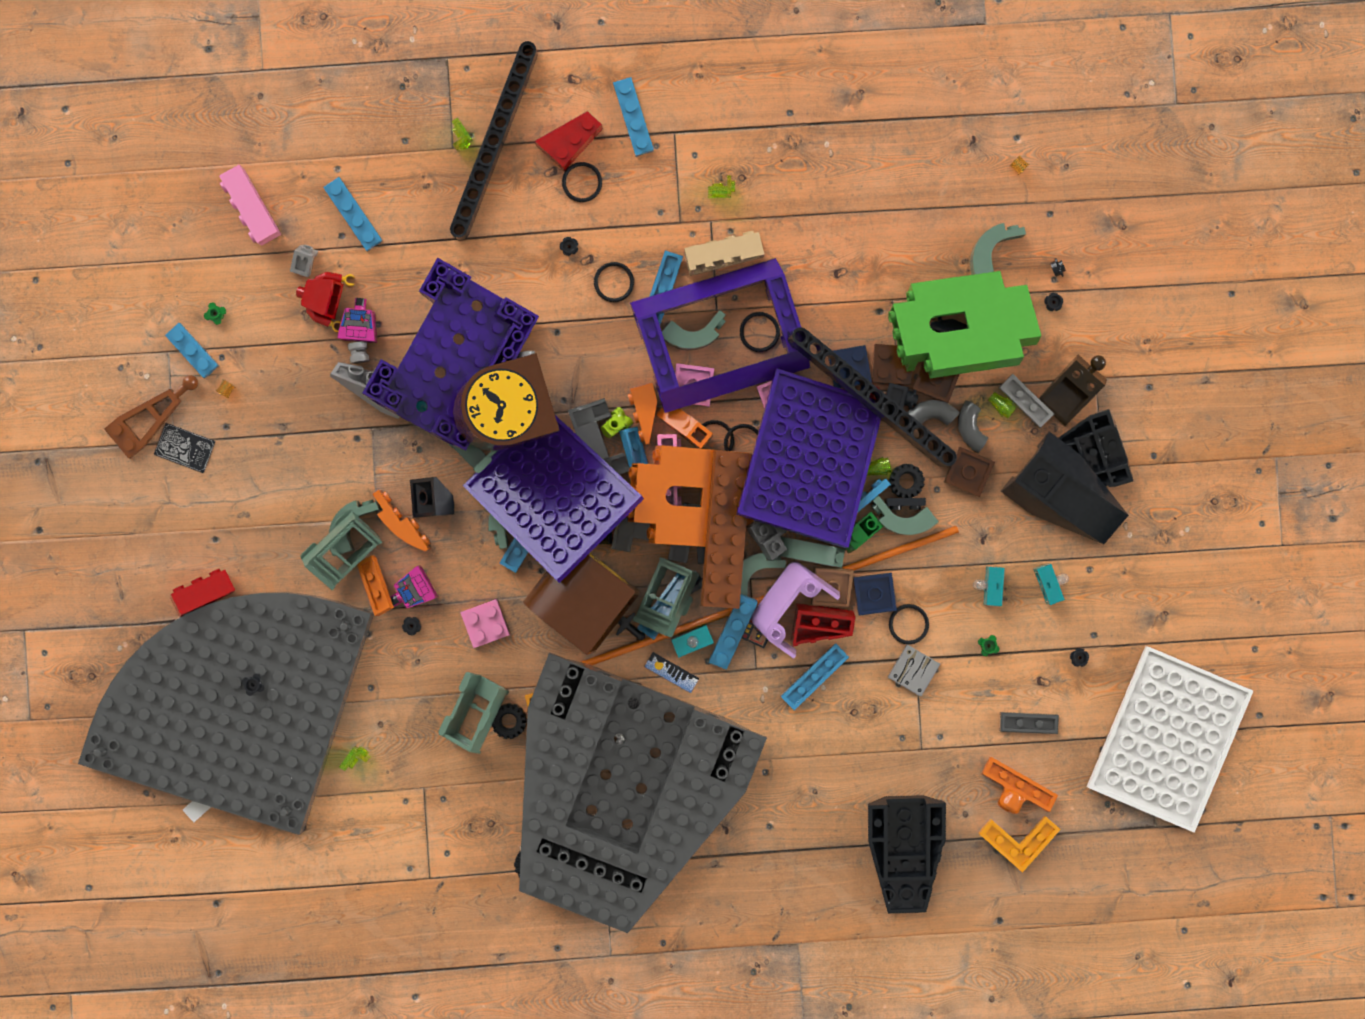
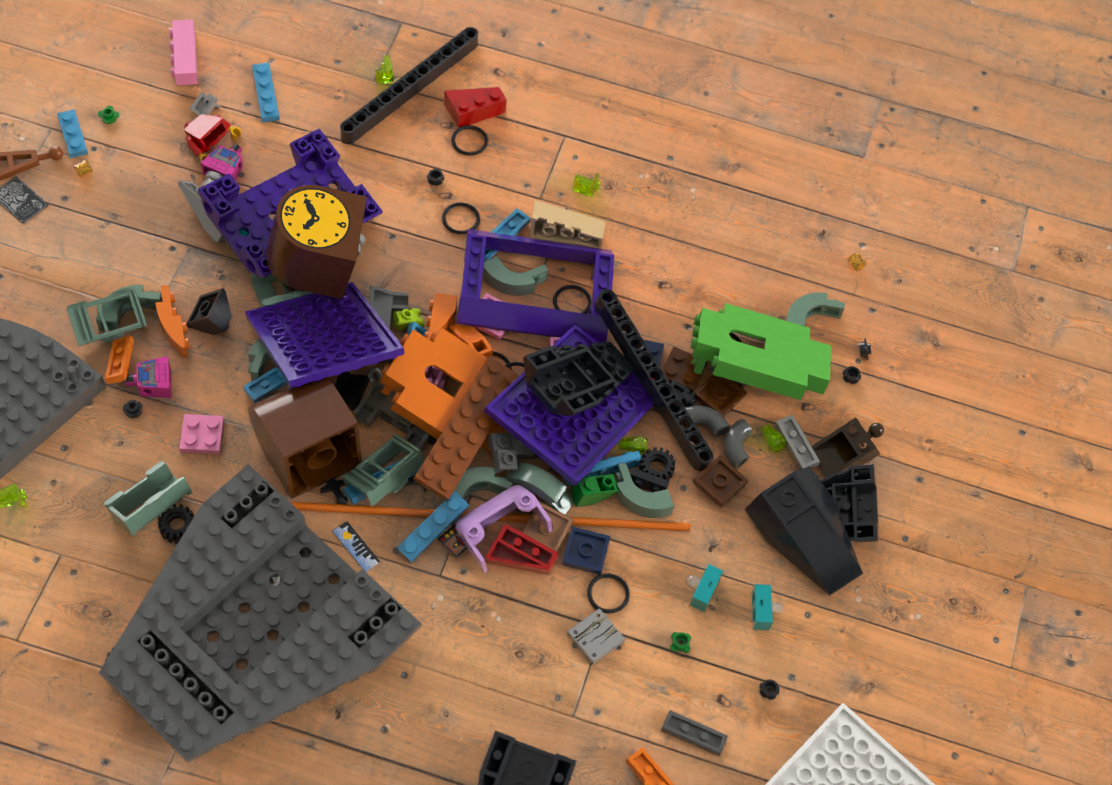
camera: 10 degrees right, 30 degrees down
dark azure plate [613,77,654,157] -> none
teal piece [671,625,714,658] -> none
dark azure plate [781,643,849,710] -> none
none -> black wedge [523,342,635,416]

